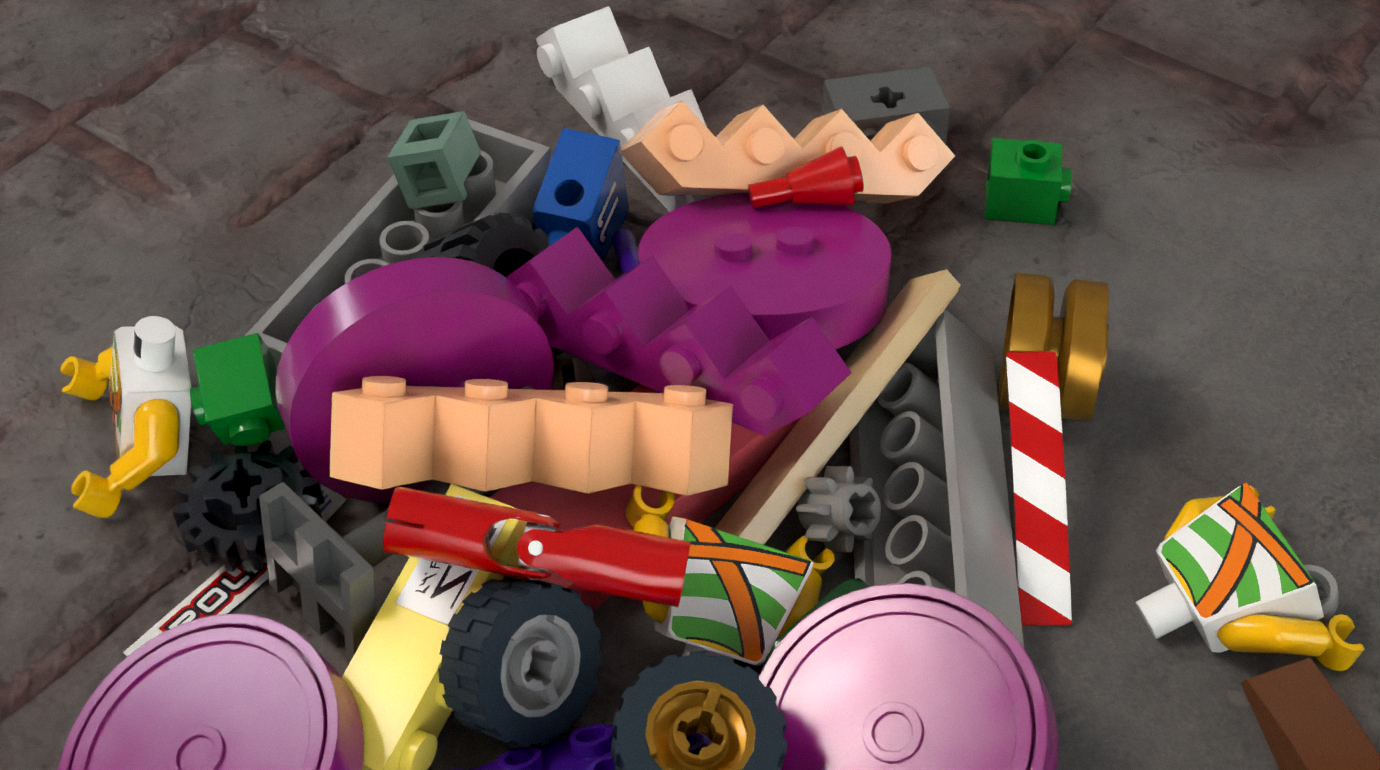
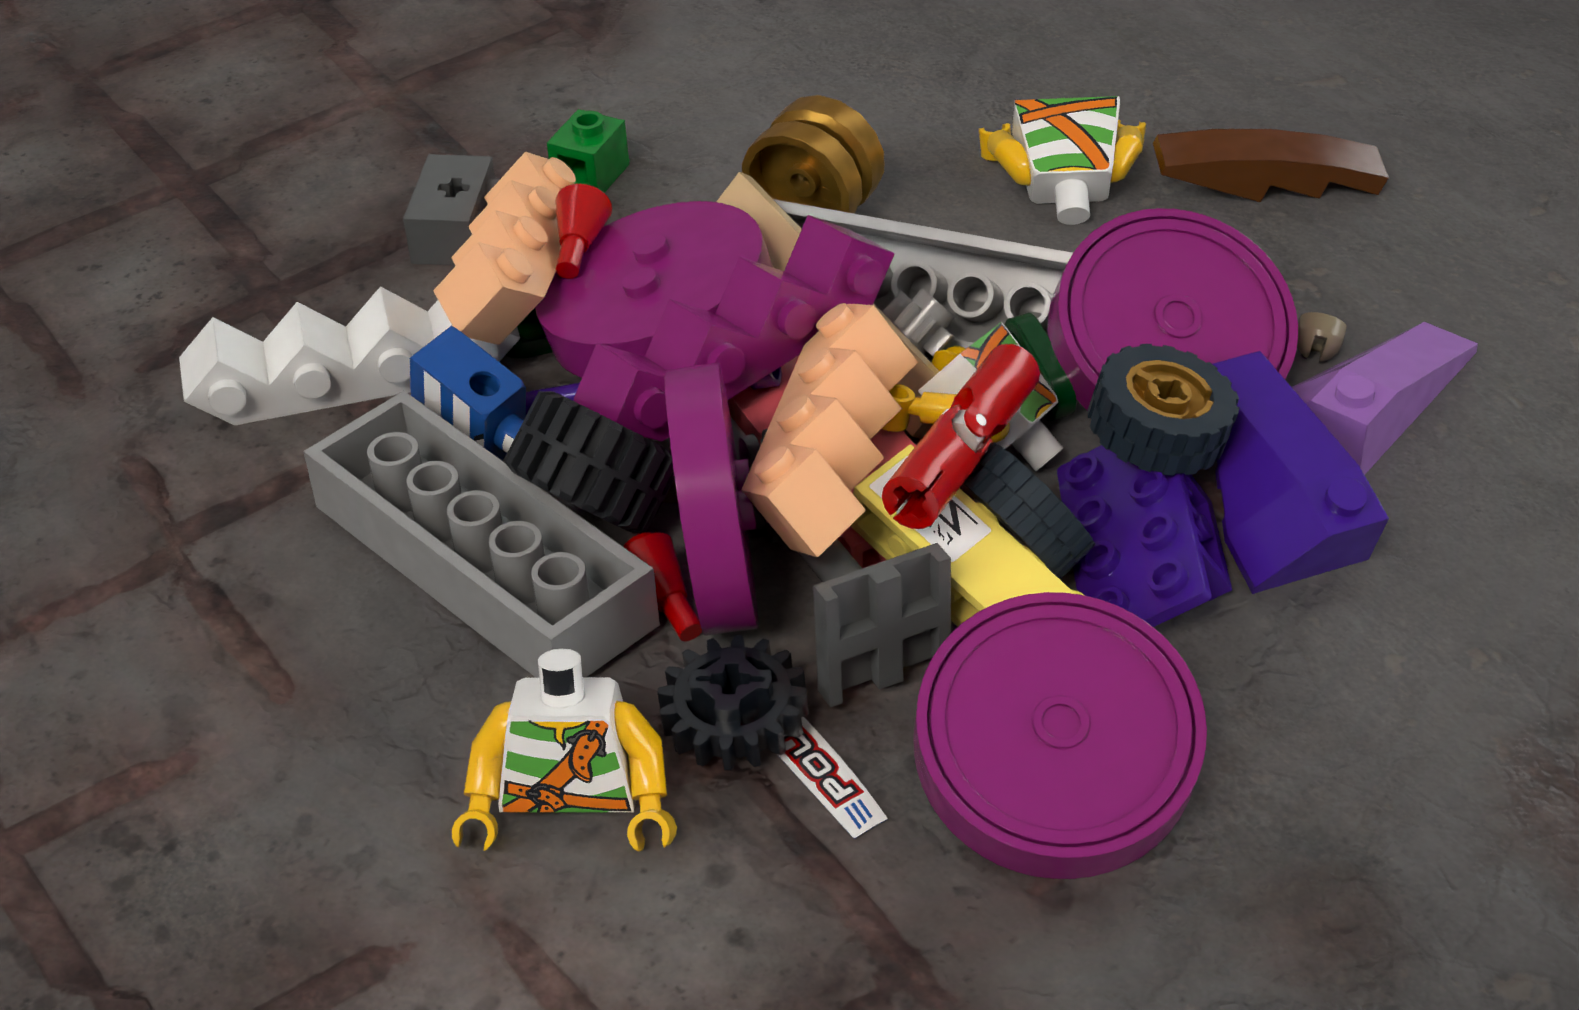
camera: 70 degrees left, 5 degrees down
green brick [190,333,286,446] -> none
sand green brick [387,111,481,209] -> none
sticker [1006,351,1072,626] -> none

